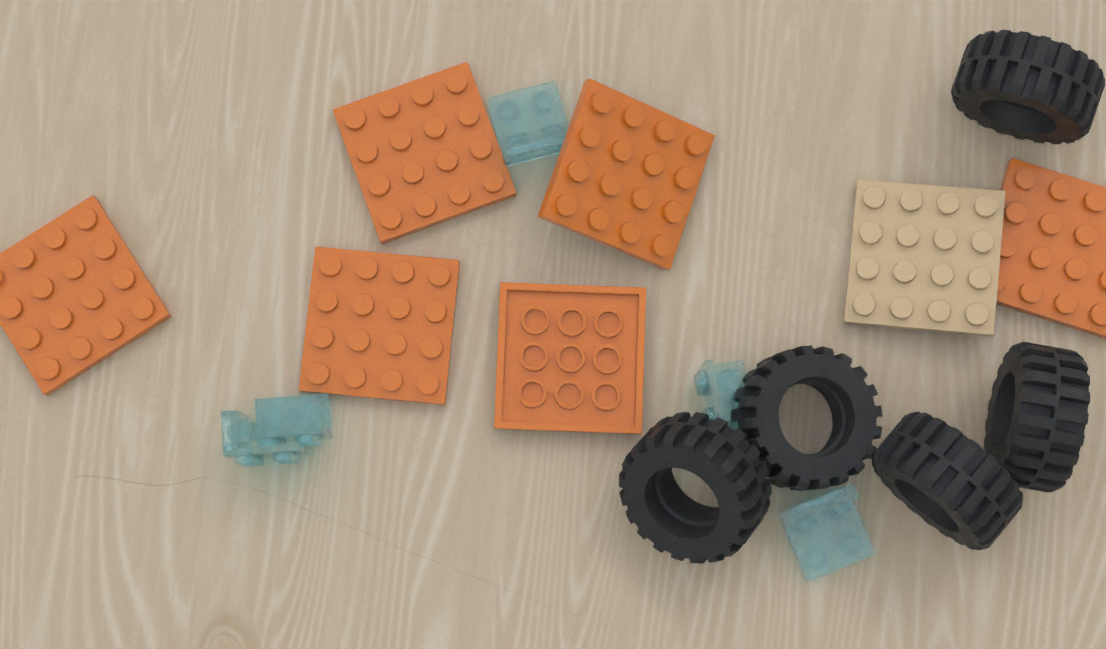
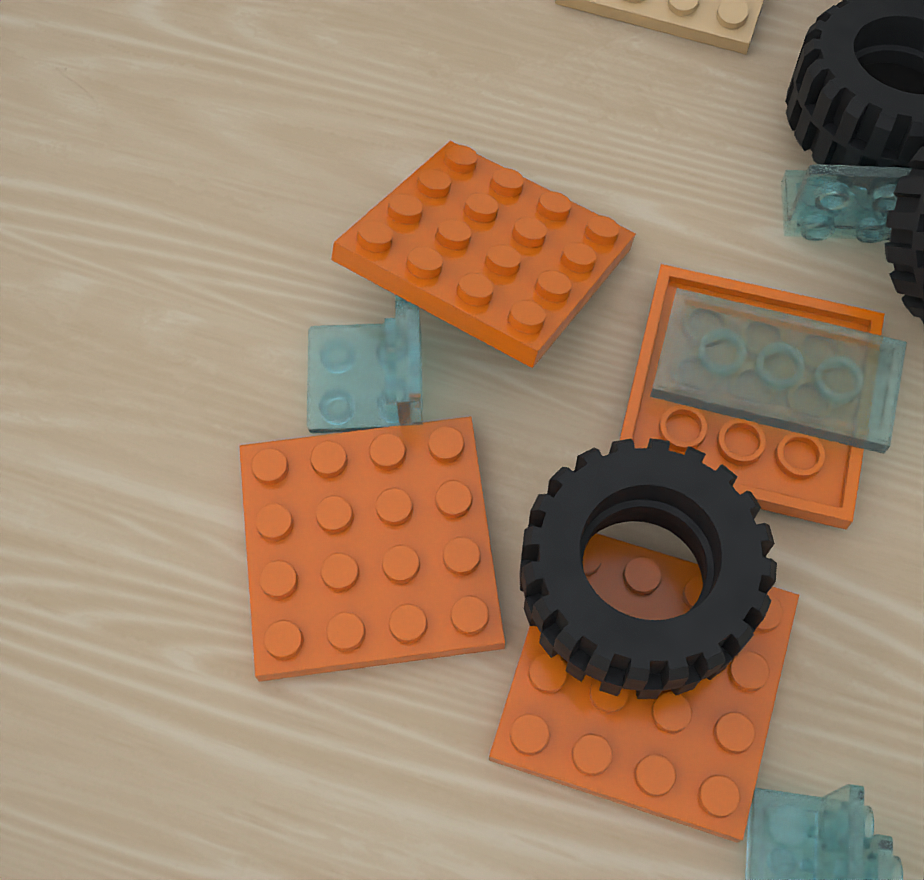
camera: 75 degrees left, 15 degrees down
none -> black tyre [519,438,777,699]
none -> clear light blue tile [650,288,907,454]

